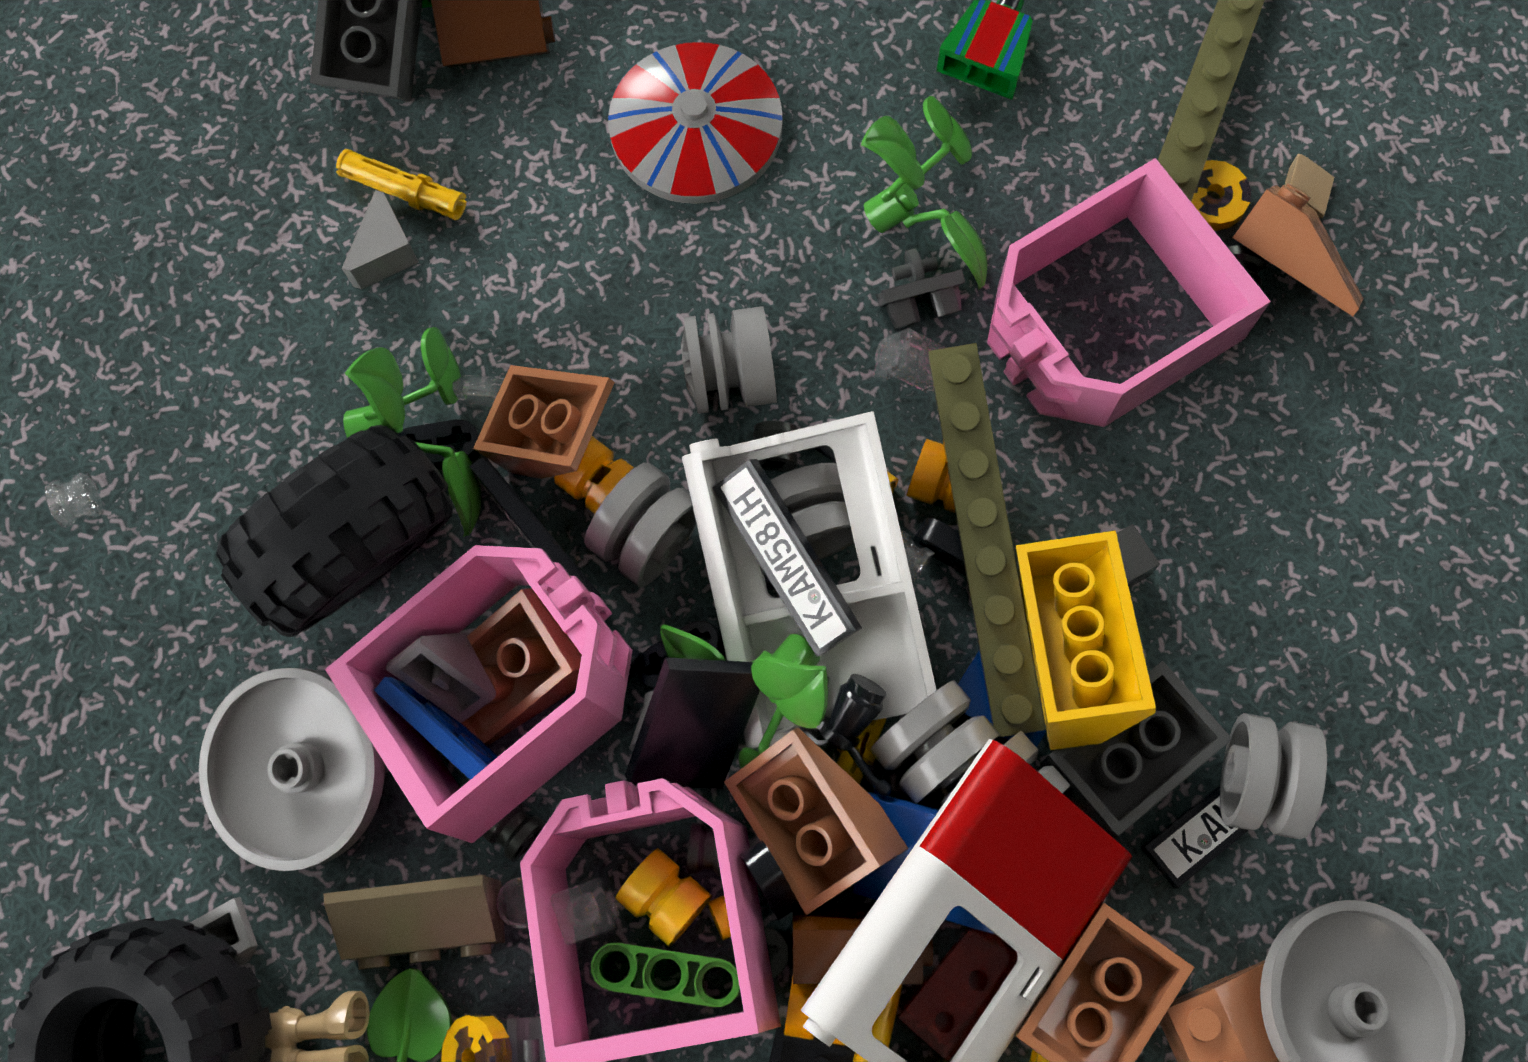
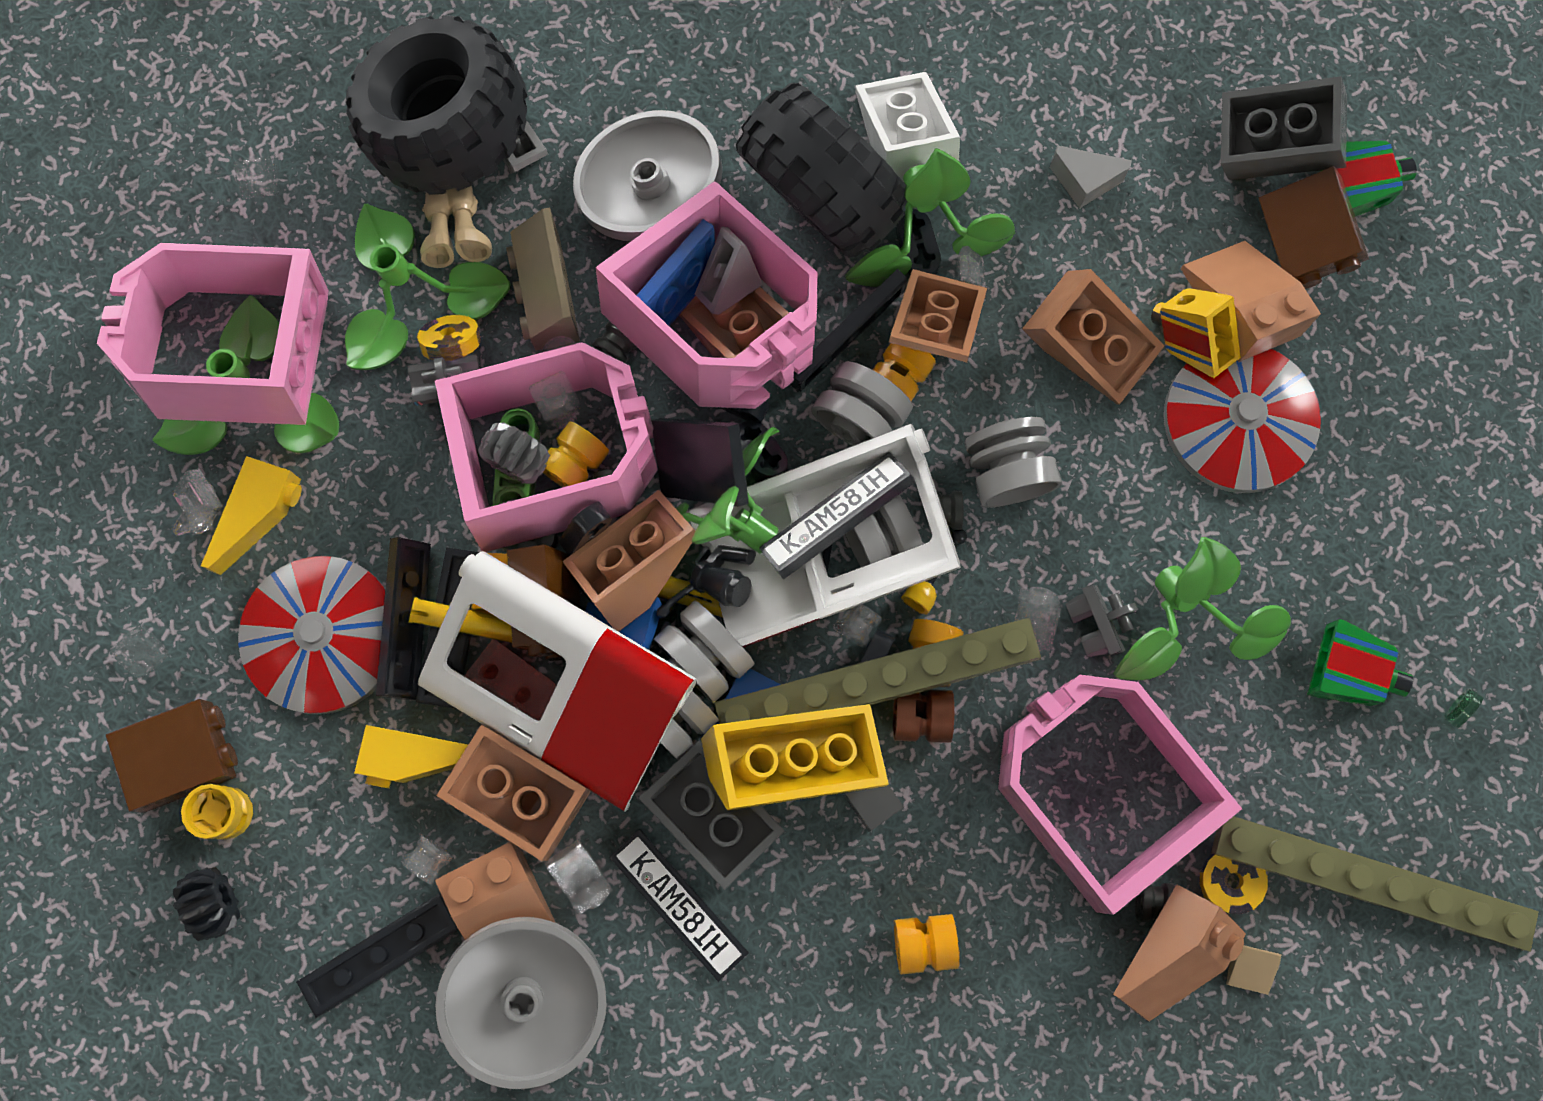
camera: 80 degrees right, 5 degrees up
yellow pin [336,149,467,220] -> none
light grey wheel [1220,713,1327,840] -> none
none -> dark grey gear [478,423,550,484]
none -> clear bracket [544,839,612,915]
none -> white slope [856,72,960,182]
none -> copper wheel [893,690,955,743]
none -> light orange wheel [894,914,959,974]
none -> nougat slope [1022,269,1164,404]
none -> yellow torso [1151,288,1241,378]
none -> nougat slope [1181,241,1321,362]

